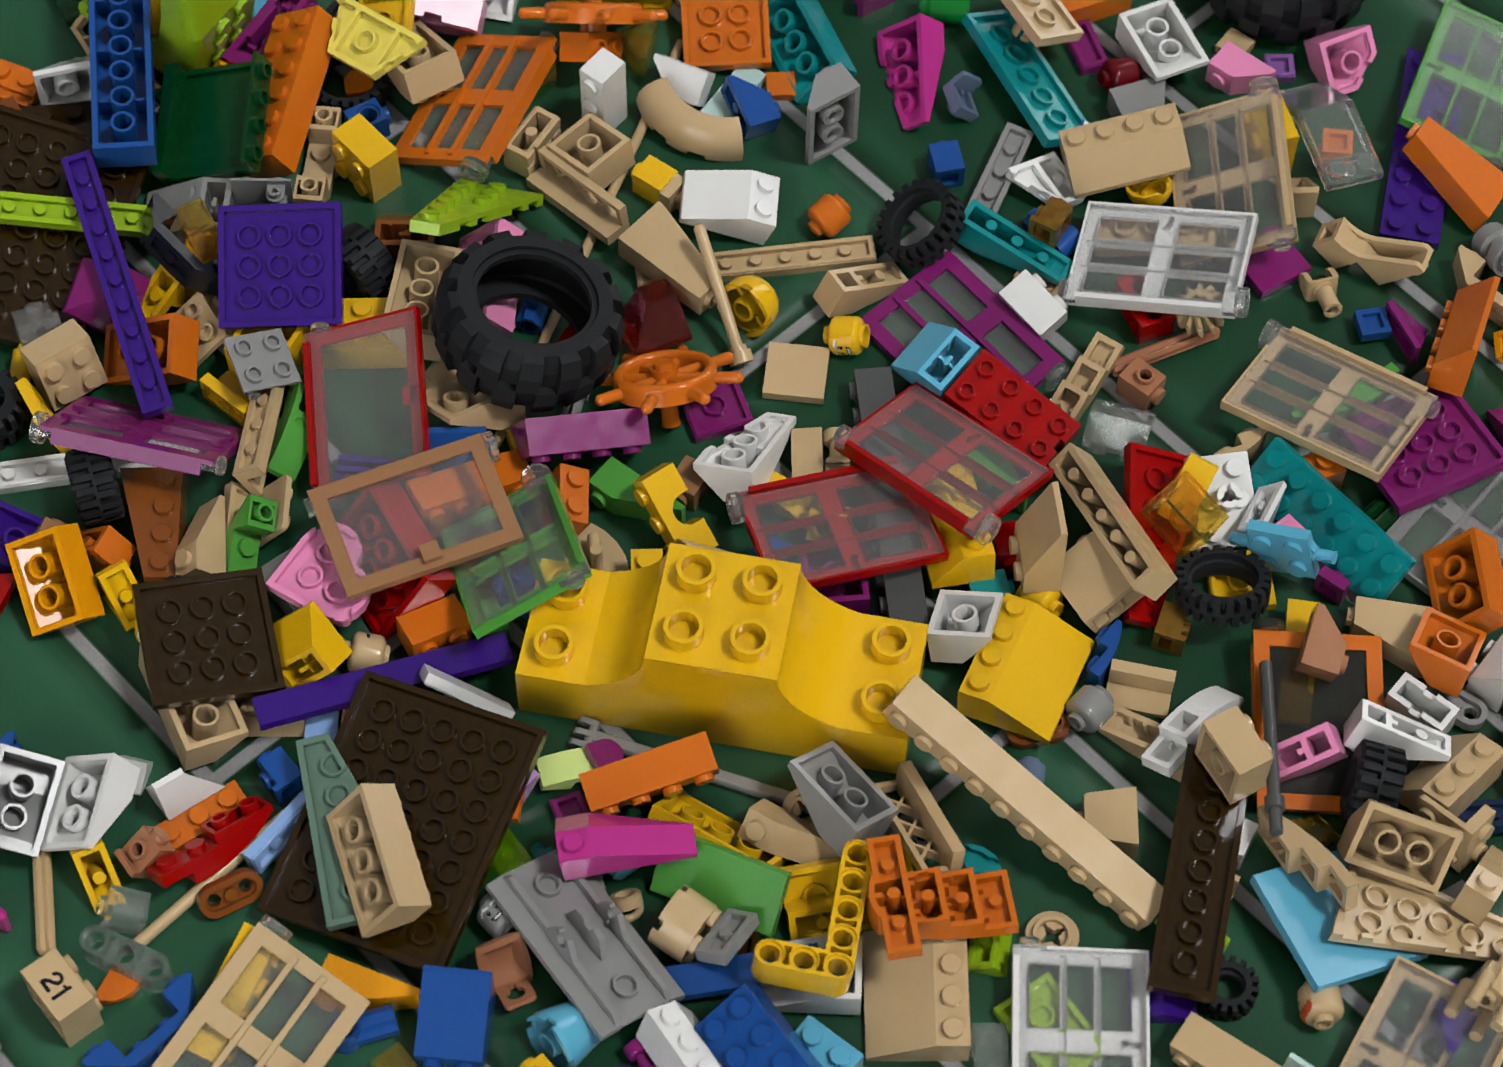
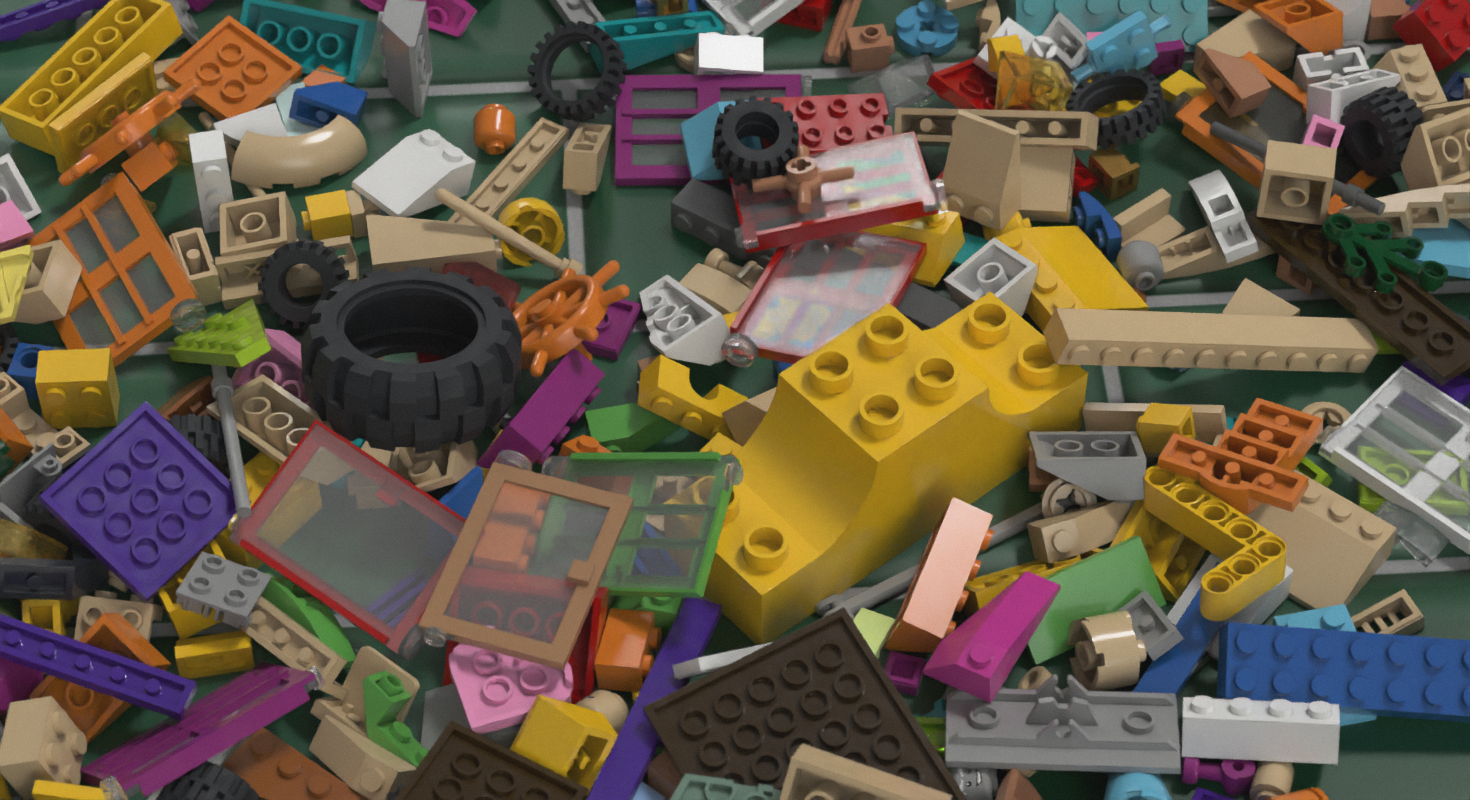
camera: 50 degrees left, 10 degrees down
magenta tile [583,739,624,769] -> none
tan tile [762,341,830,405] -> none
yellow head [823,316,870,355] -> none
blue brick [927,140,965,188] -> none
tan slope [1051,331,1125,422] -> none
none -> light grey bar [211,365,252,518]
none -> black tyre [258,239,350,329]
none -> black tyre [712,96,799,189]
none -> nougat bar [752,145,855,214]
none -> dark azure plate [895,0,959,57]
none -> yellow brick [1136,403,1196,454]
none -> dark green plant [1321,213,1448,293]

